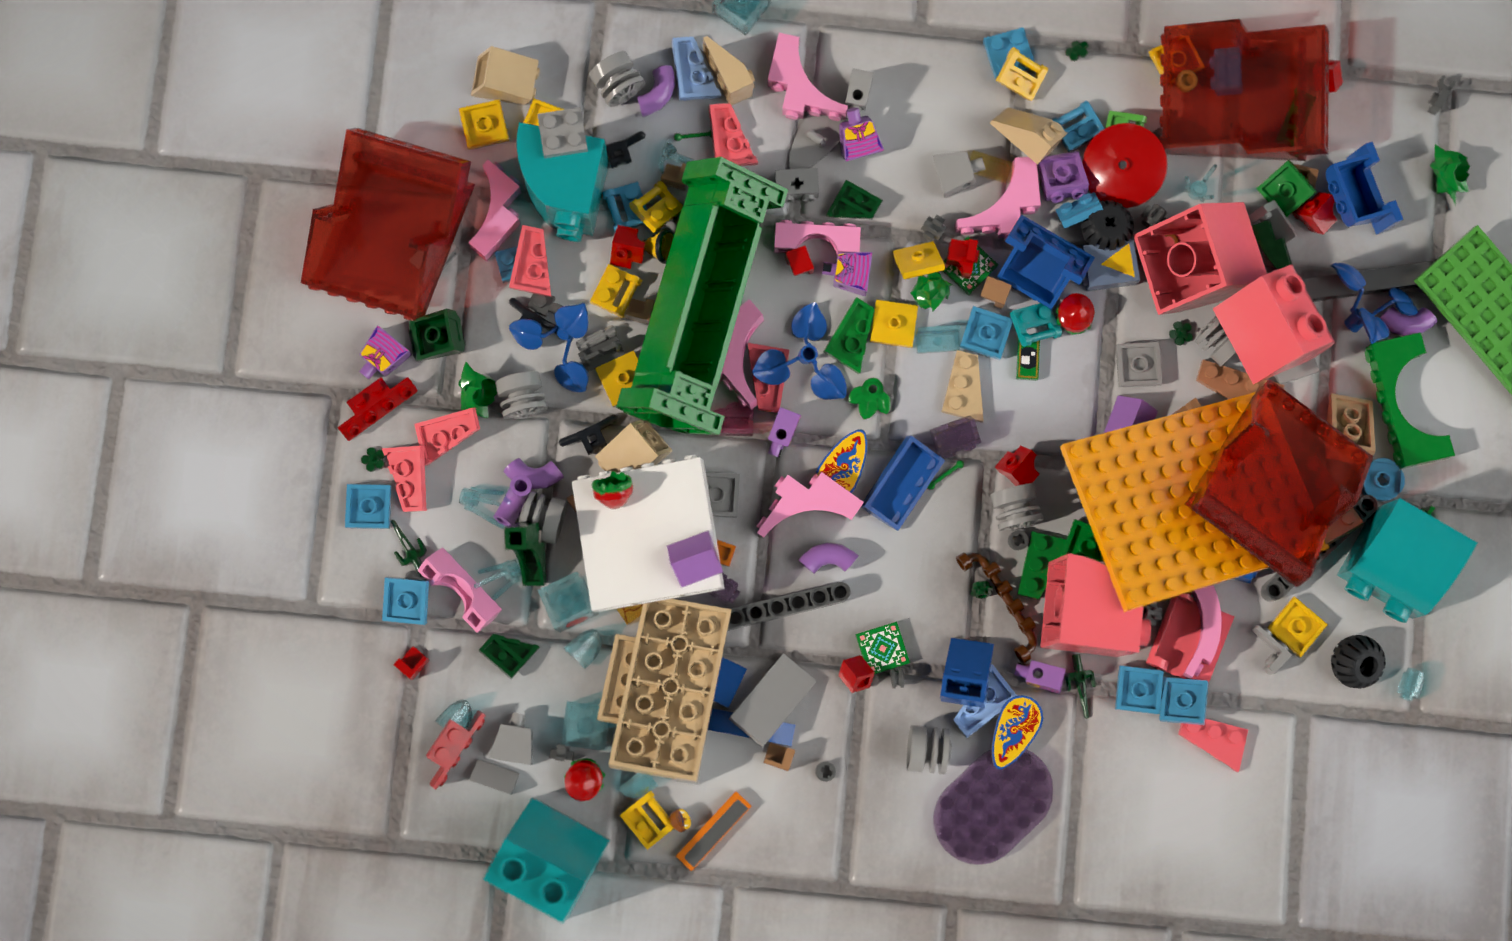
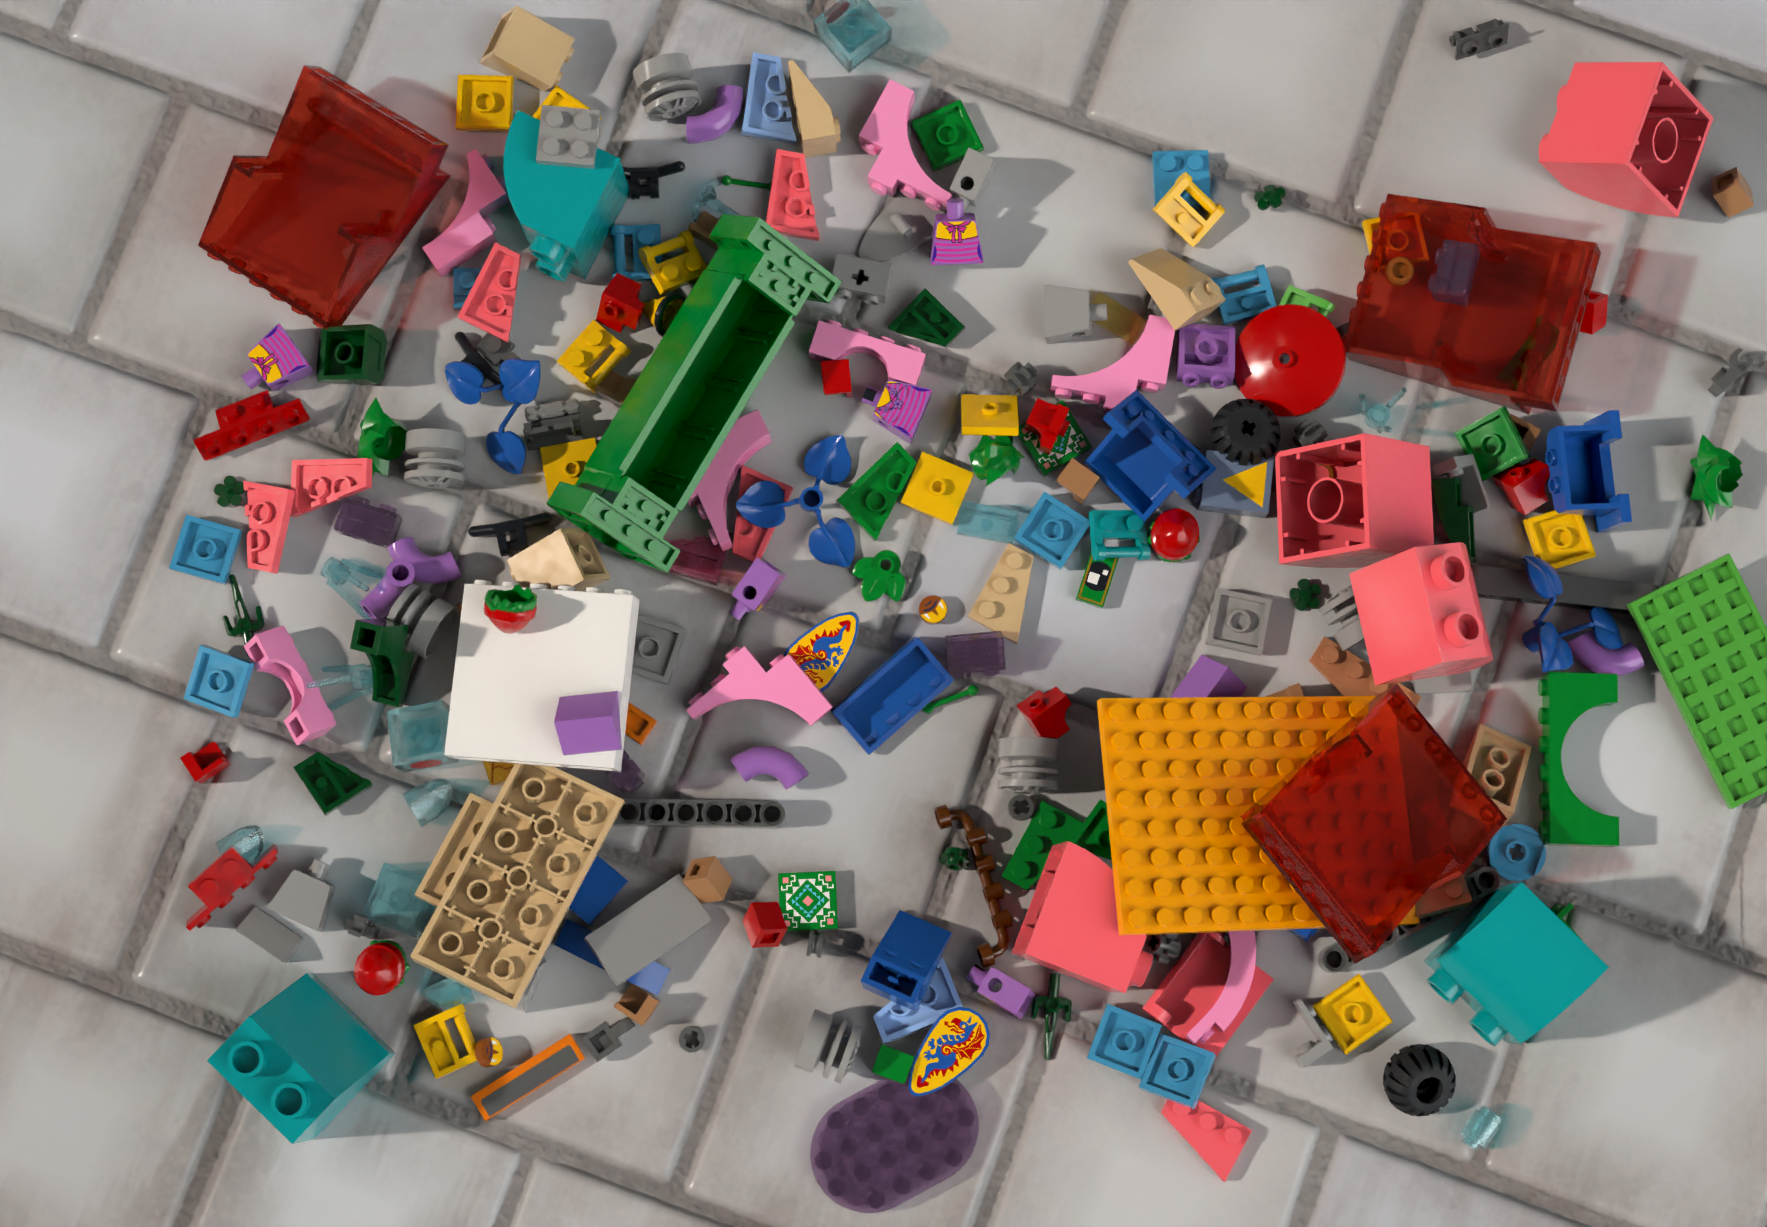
camera: 20 degrees right, 0 degrees up
dark azure plate [1055,193,1103,229] -> none
none -> clear purple brick [334,495,402,548]
none -> dark grey plate [581,1017,636,1062]
none -> medium nougat panel [683,856,732,903]
none -> green panel [871,1044,914,1084]
none -> green tile [910,99,984,172]
none -> tile [919,595,947,625]
none -> yellow plate [1522,510,1596,570]

